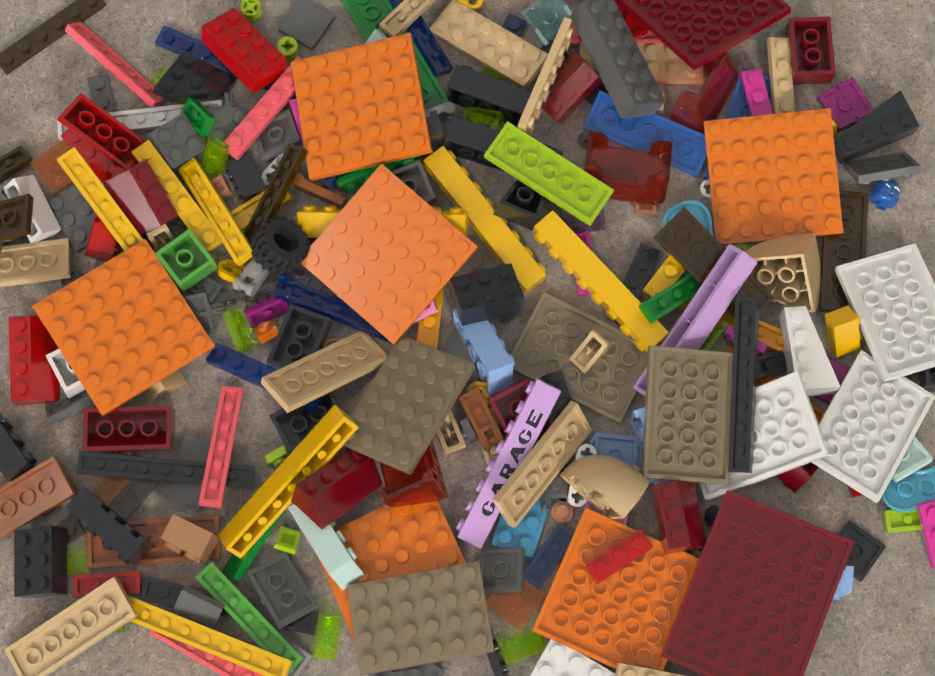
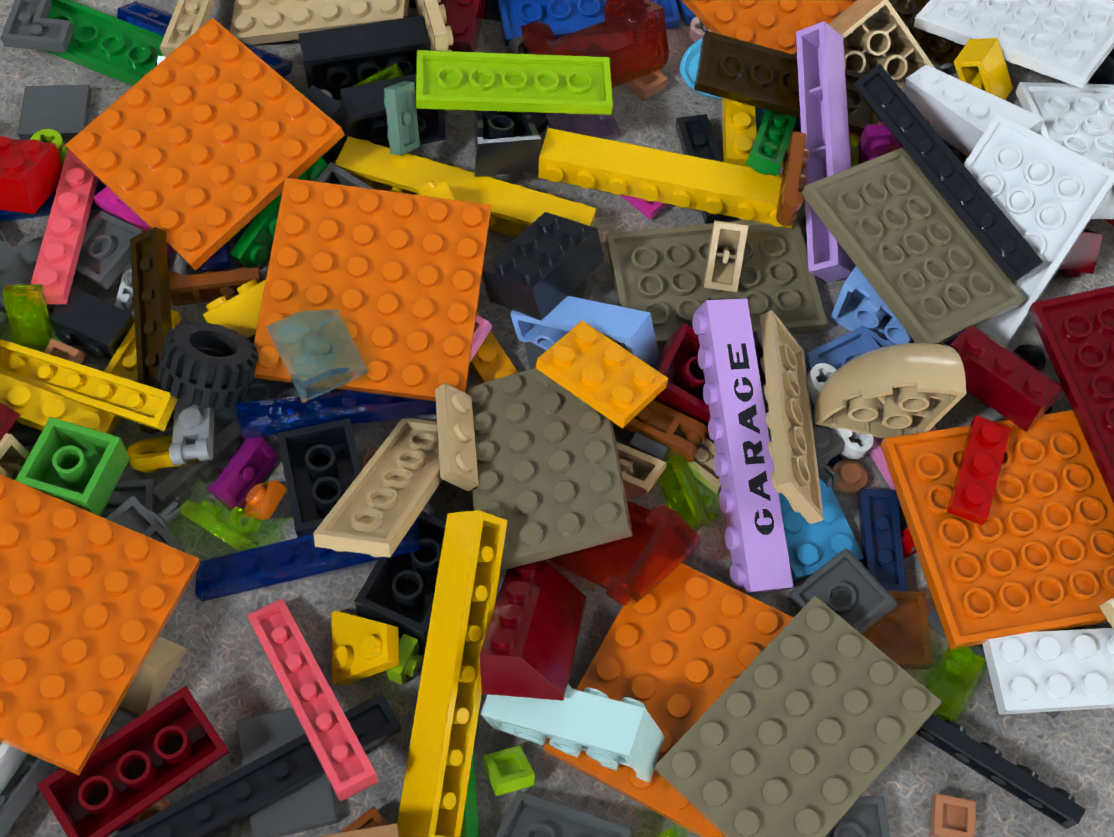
camera: 40 degrees left, 15 degrees down
none -> clear light blue slope [266,309,369,403]
none -> yellow wing [331,611,399,686]
none -> sand green plate [384,81,420,155]
none -> tan plate [435,383,479,492]
none -> light orange plate [536,320,669,428]
none -> clear neon green plate [657,455,718,537]
none -> dark orange plate [776,131,809,226]

